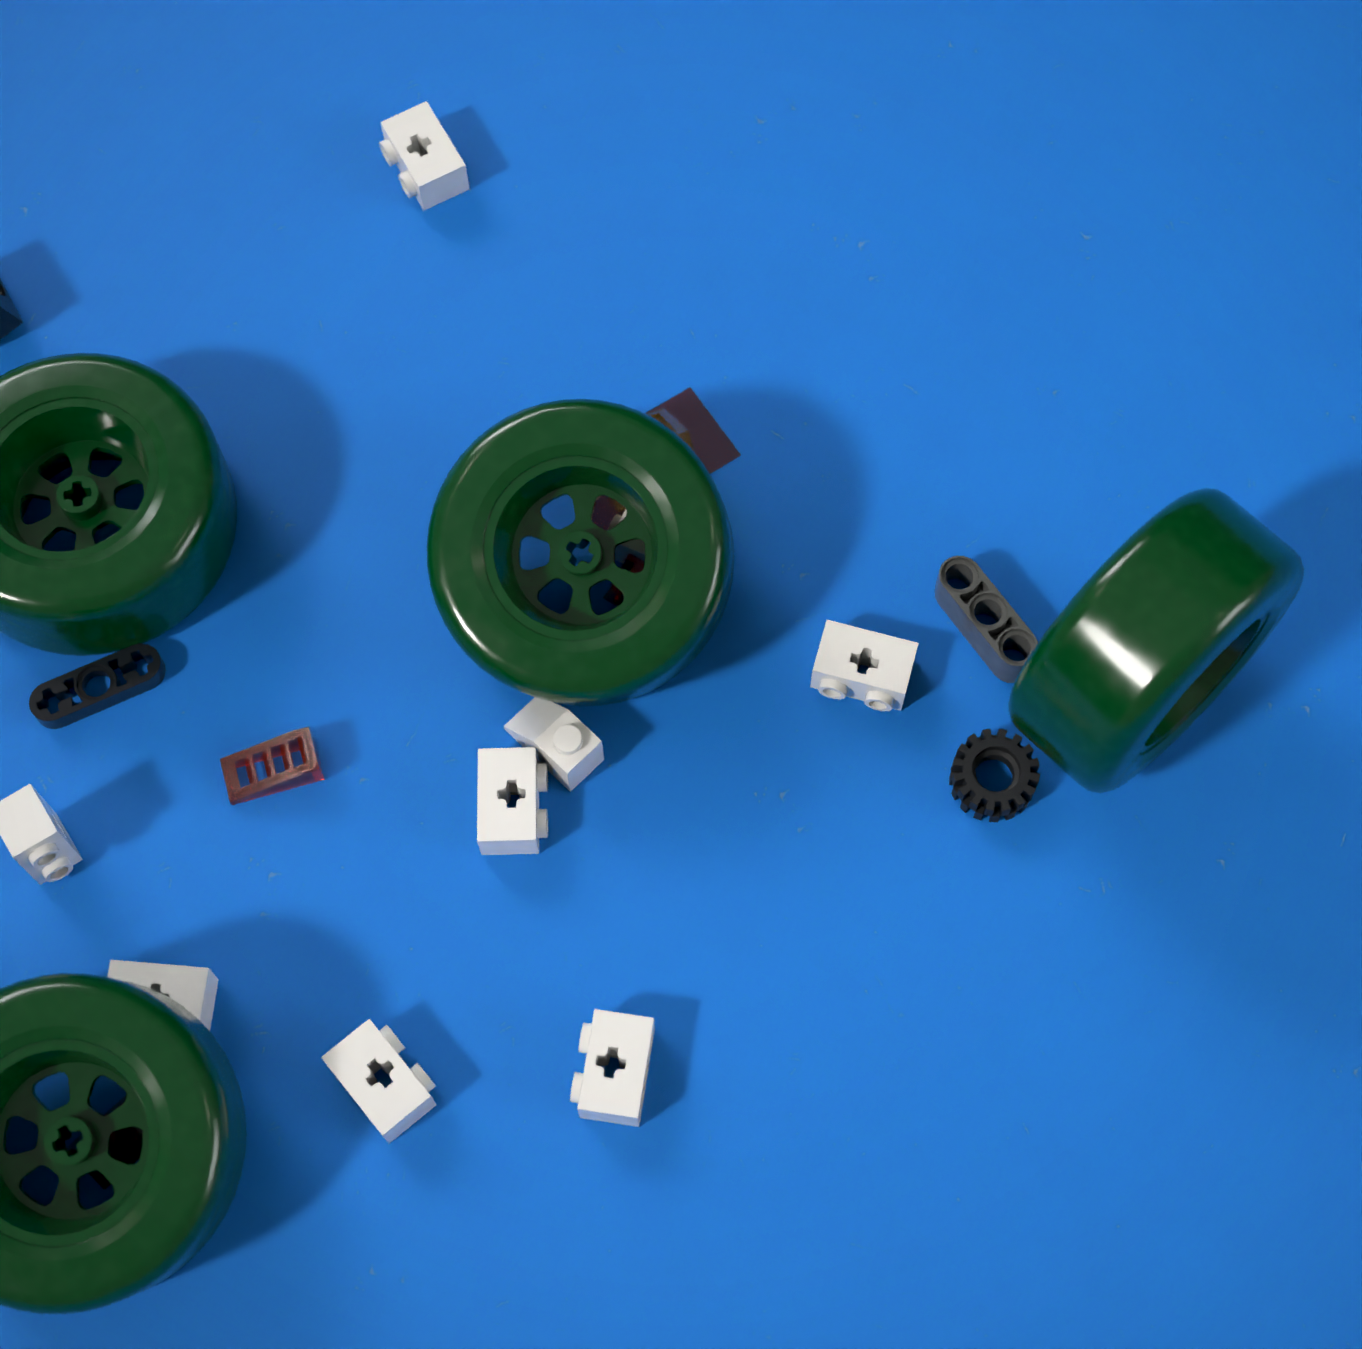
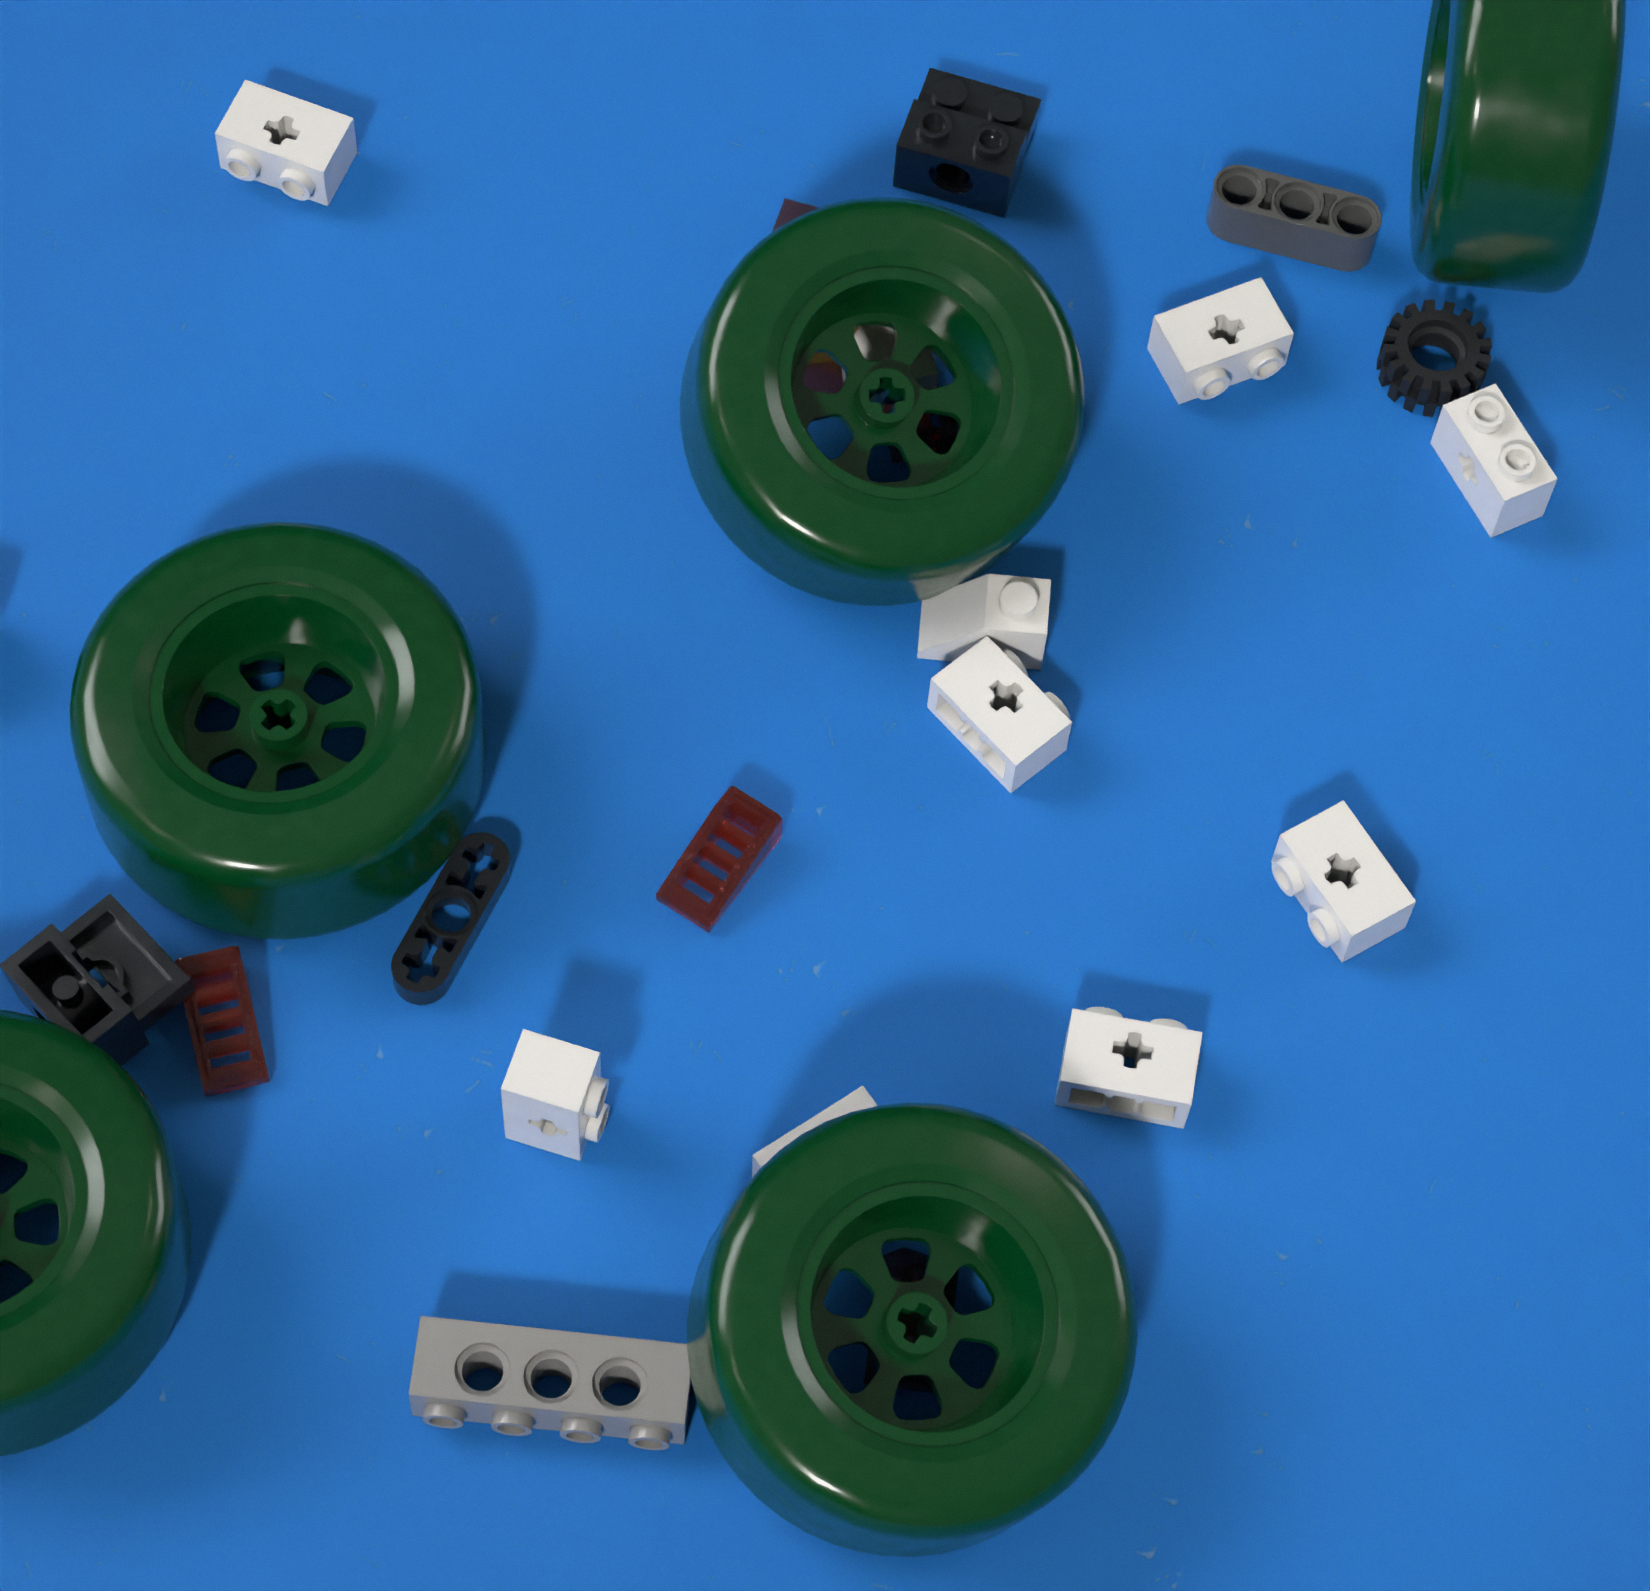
camera: 45 degrees left, 5 degrees down
none -> black brick [893,68,1042,218]
none -> white brick [1430,383,1558,538]

